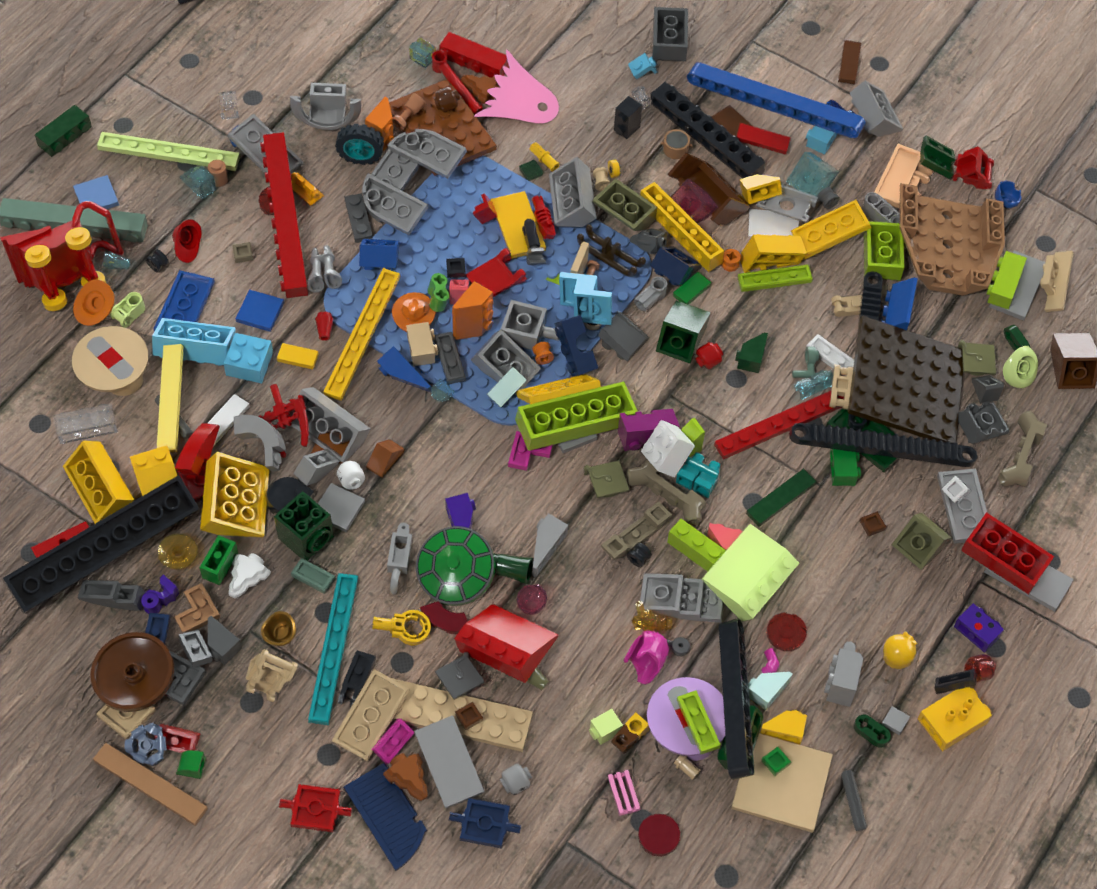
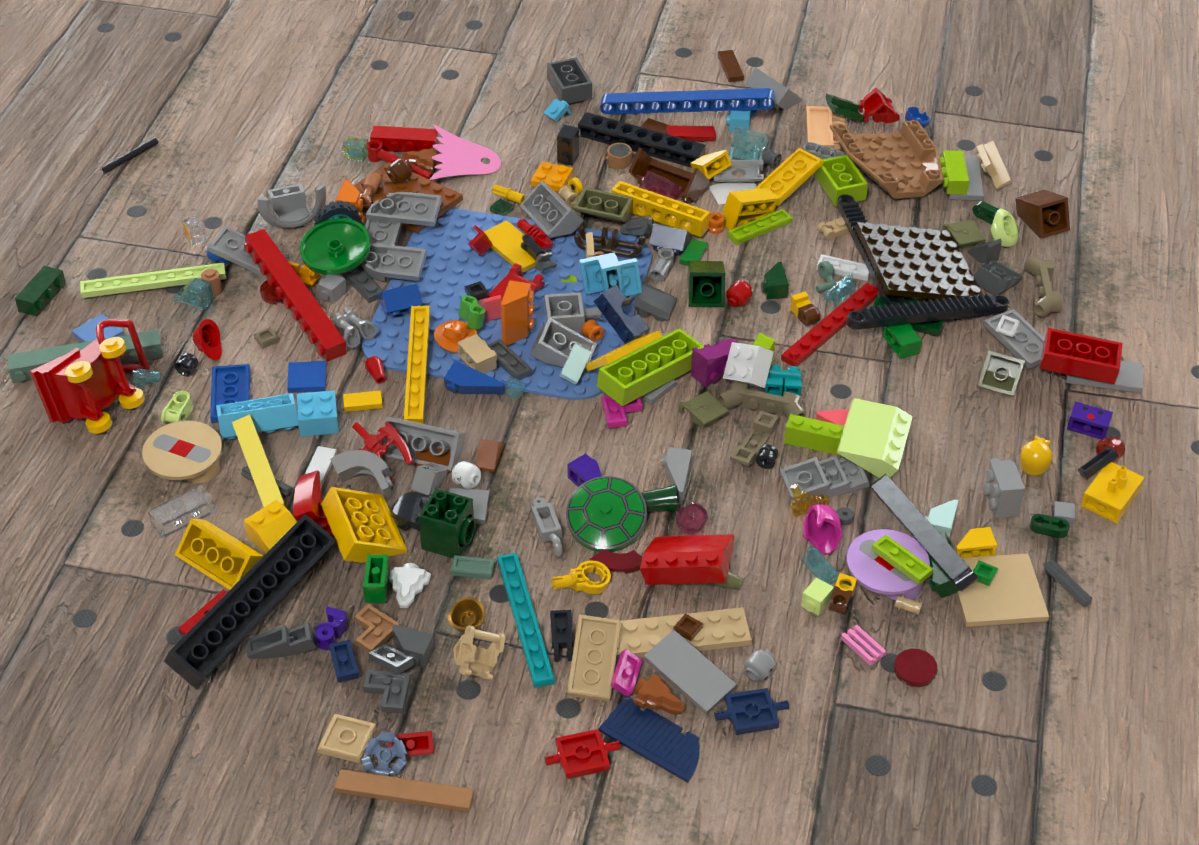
camera: 20 degrees left, 15 degrees down
orange hat [73,279,114,326] -> none
reddish brown dish [90,632,174,712] -> none
clear yellow dish [157,534,198,569] -> none
green brick [176,750,206,779] -> none
dark grey hat [435,652,485,700] -> none
dark green tile [746,468,817,527] -> none
dark pink arm [761,648,780,673] -> none
clear red tile [766,613,807,651] -> none
tan plate [829,364,854,410] -> none
reddish brown tile [859,511,886,537] -> none
blue slope [881,278,918,330] -> none
none -> green dish [300,218,371,275]
none -> light grey brick [318,275,347,304]
none -> light orange plate [530,161,573,192]
none -> leg [790,291,821,326]
none -> clear light blue hinge [801,546,839,585]

